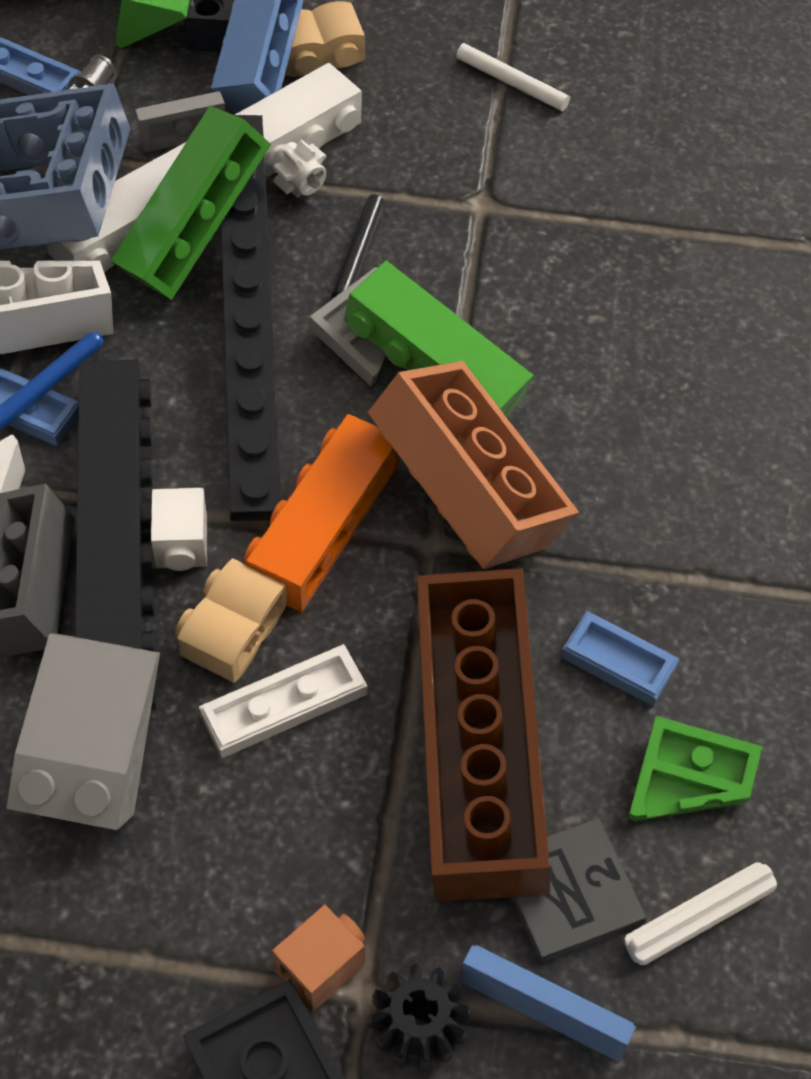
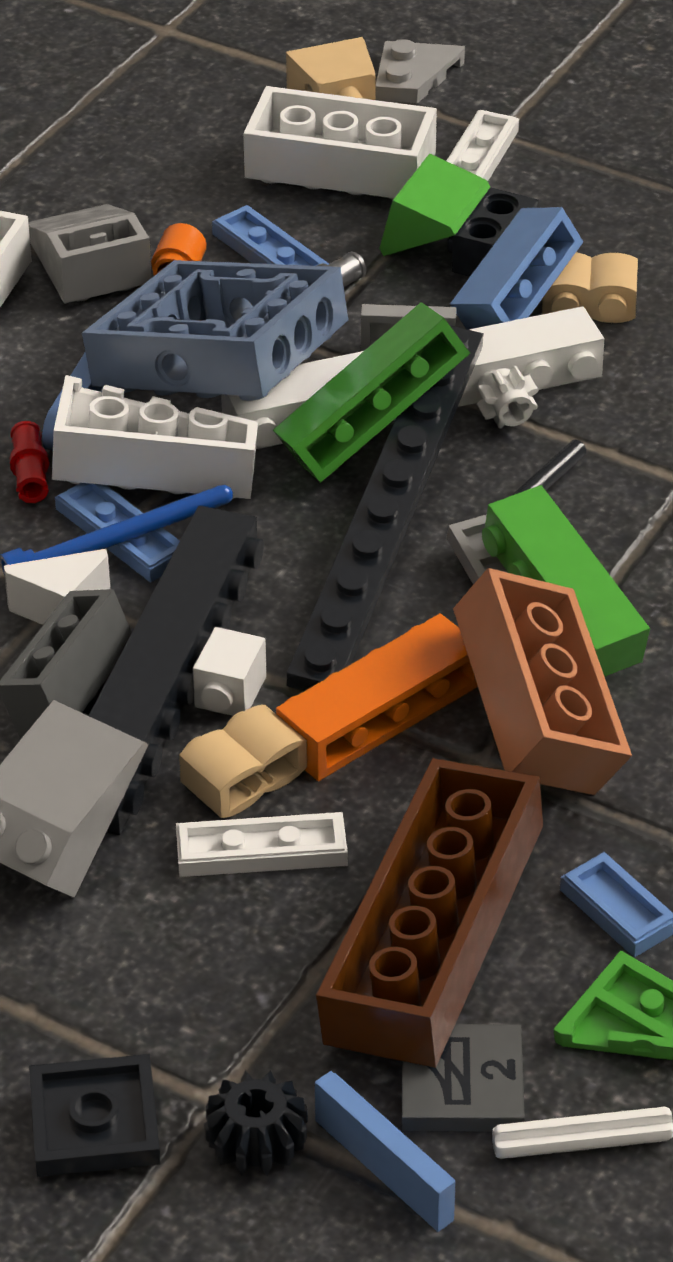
camera: 25 degrees right, 15 degrees down
nougat brick [272,904,365,1012] -> none

